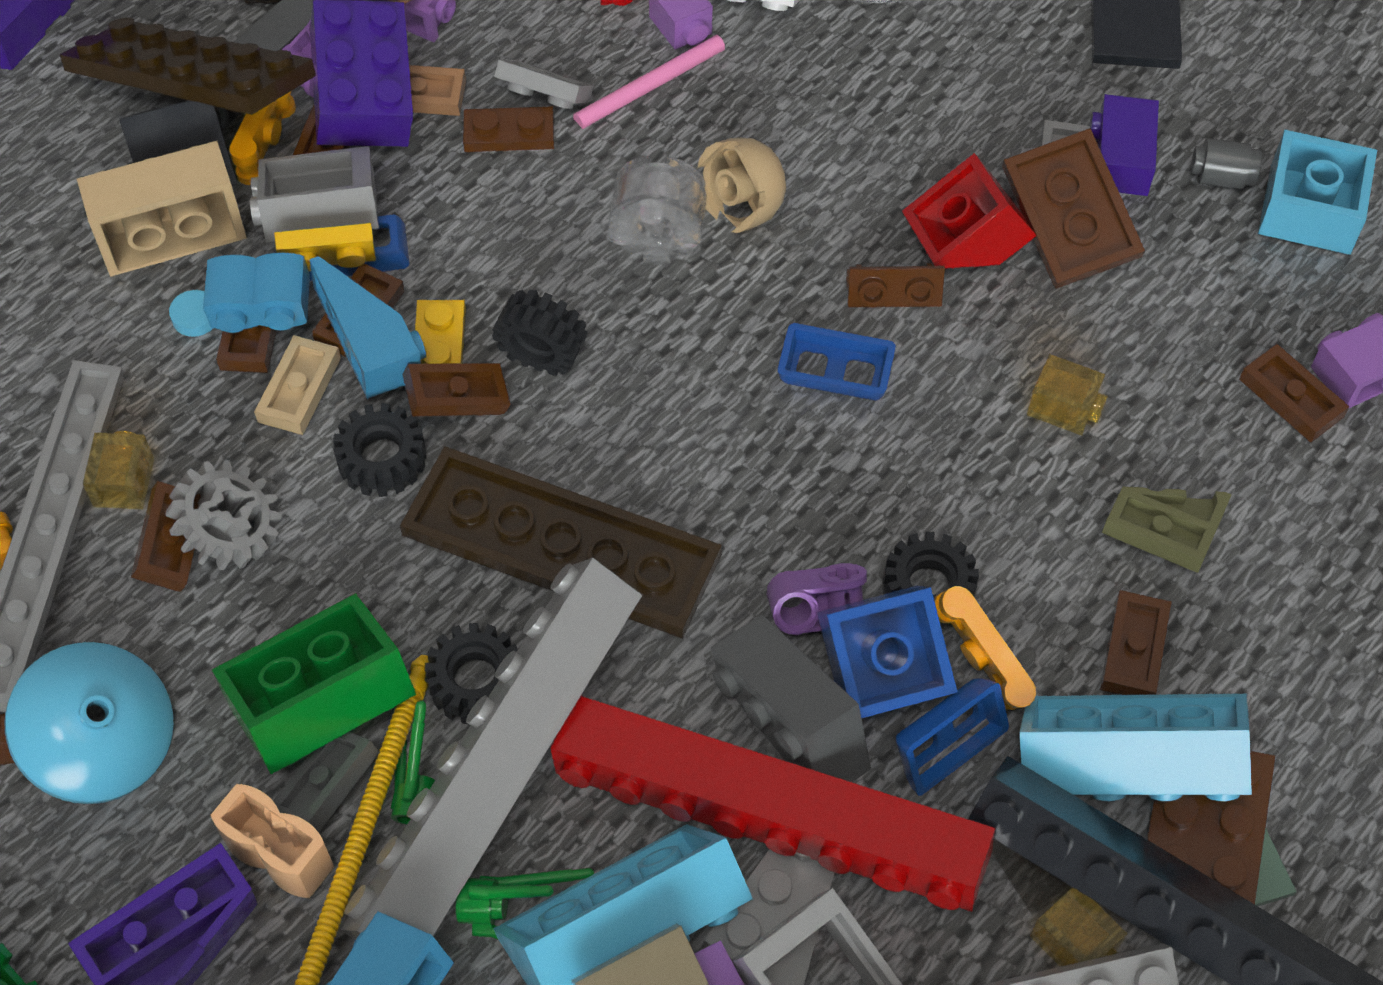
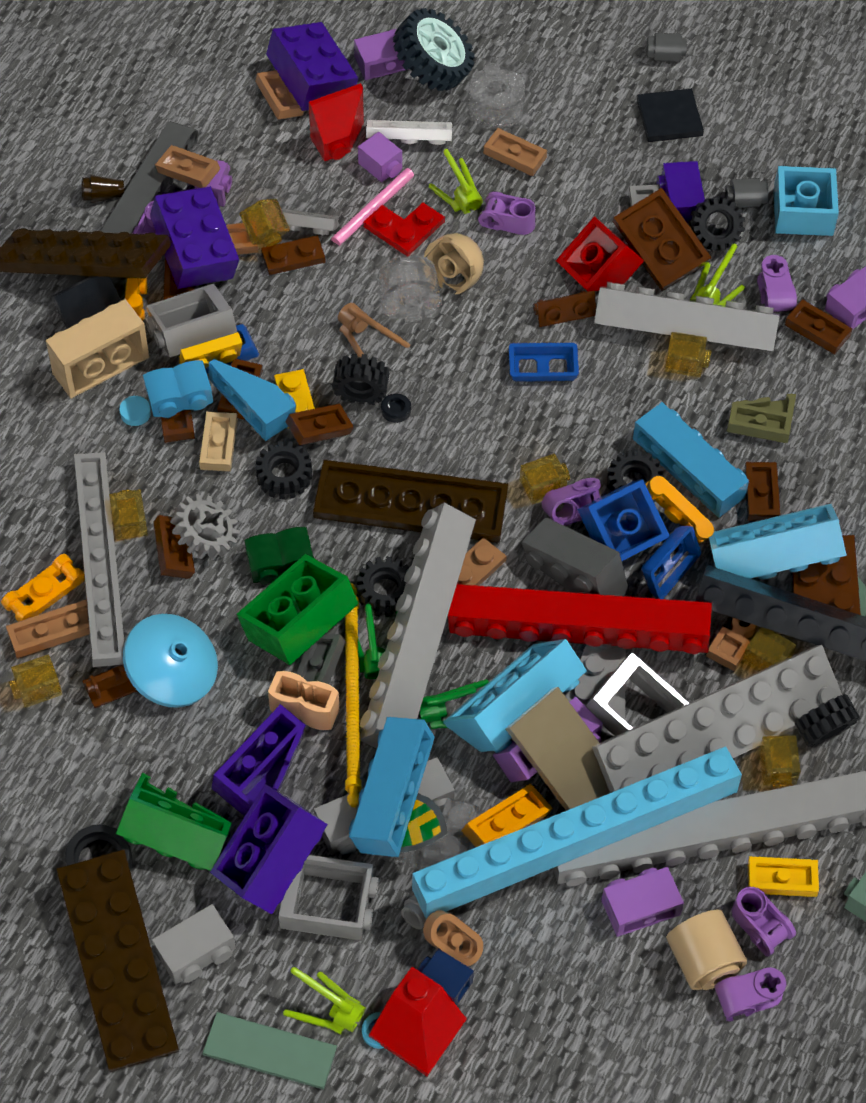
camera: 15 degrees left, 0 degrees up
none -> clear yellow brick [239,199,290,247]
none -> dark green brick [244,527,314,585]
none -> medium nougat plant [338,303,410,357]
none -> red plate [363,202,445,257]
none -> black tile [381,393,411,423]
none -> lime plant [428,149,483,214]
none -> medium nougat plate [457,537,507,586]
none -> medium lavender piece [478,192,535,235]
none -> medium nougat plate [483,128,547,176]
none -> clear yellow brick [519,453,570,505]
none -> light grey brick [594,282,780,351]
none -> dark azure brick [633,402,749,518]
none -> black tyre [689,197,745,251]
none -> lime plant [690,243,745,306]
none -> medium nougat plate [706,618,756,671]
none -> medium lavender piece [757,255,797,312]

